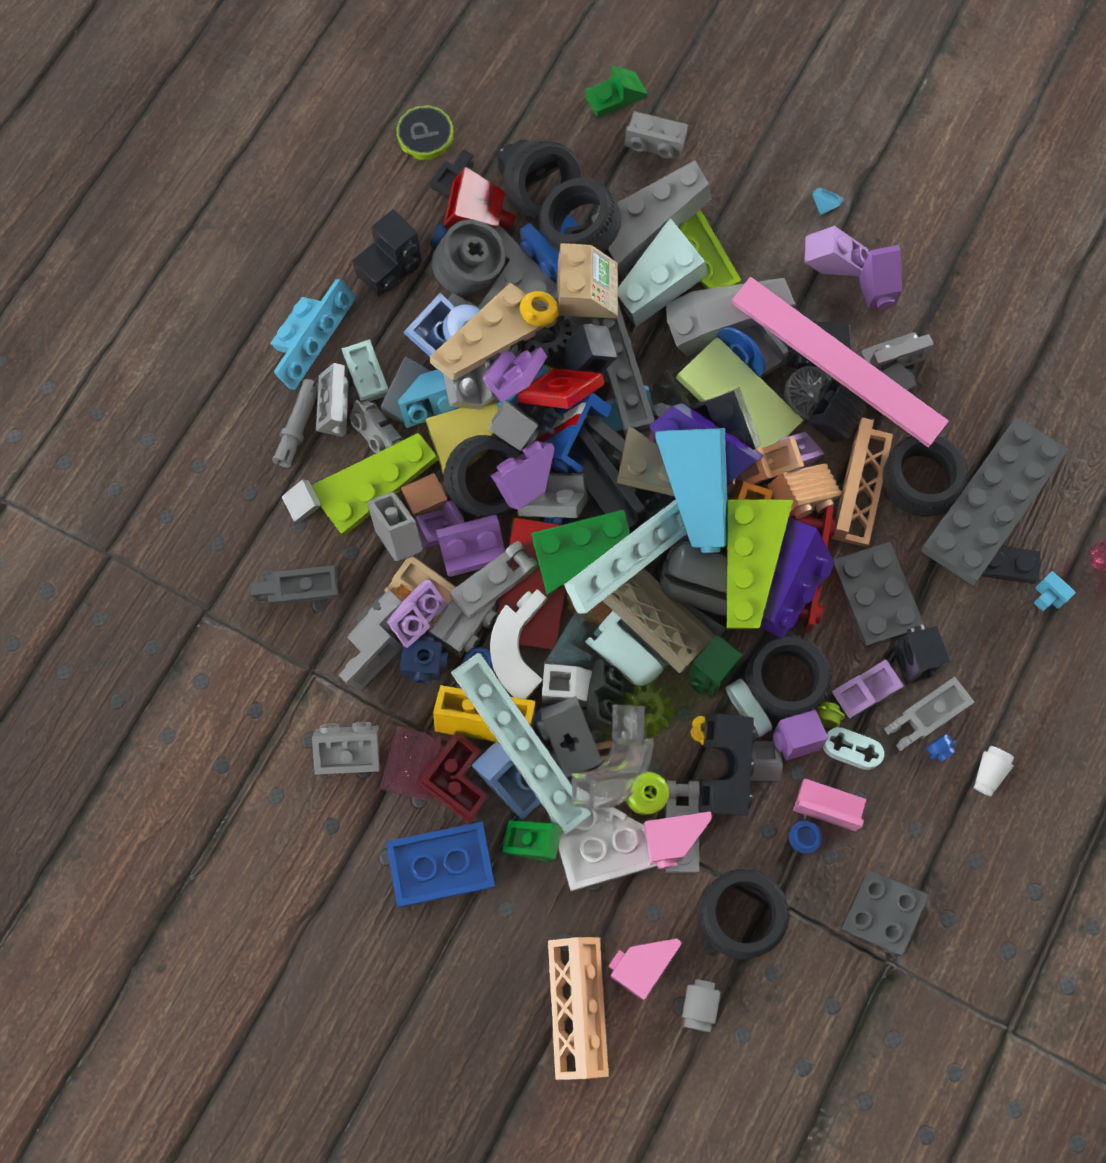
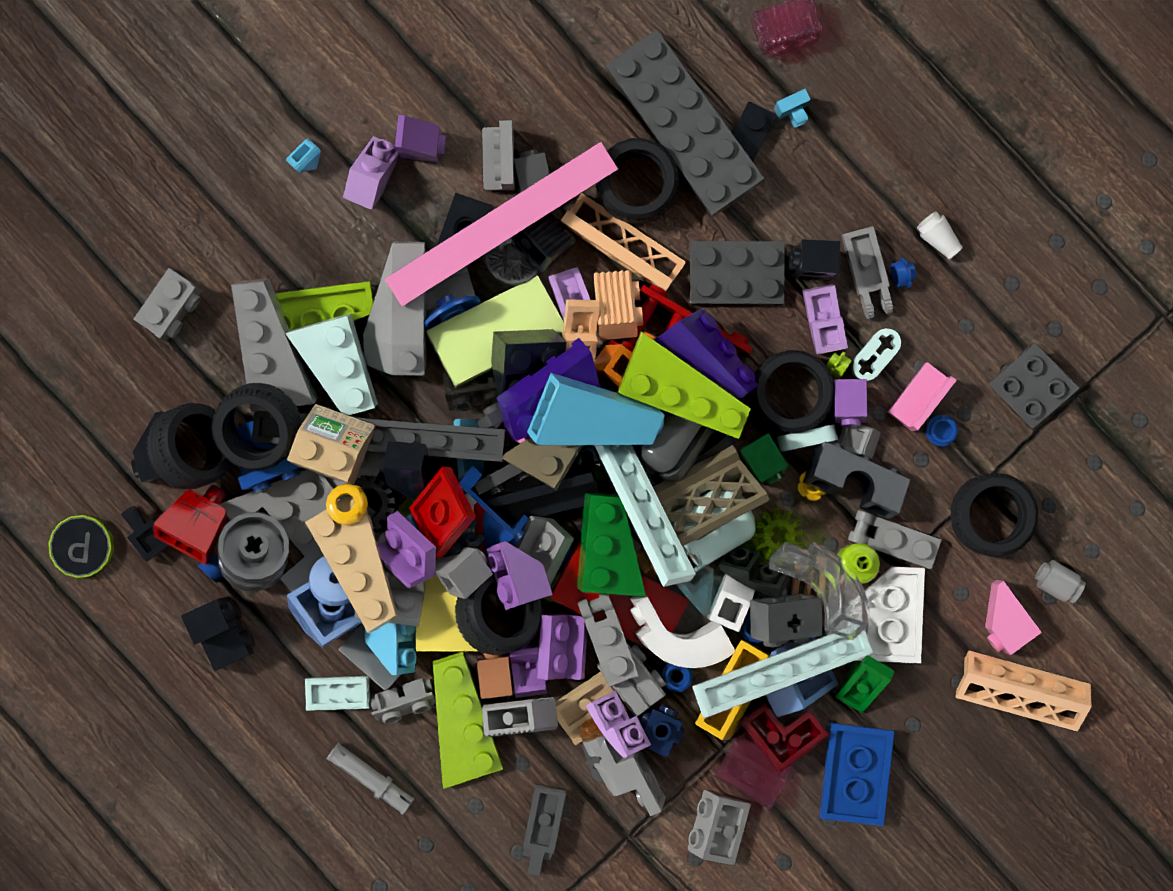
camera: 65 degrees left, 15 degrees up
medium azure bracket [270,279,356,390] -> none
tile [281,480,322,523] -> none
light grey bracket [316,363,349,437] -> none
green slope [585,66,648,118] -> none
bright pink slope [643,812,712,869] -> none

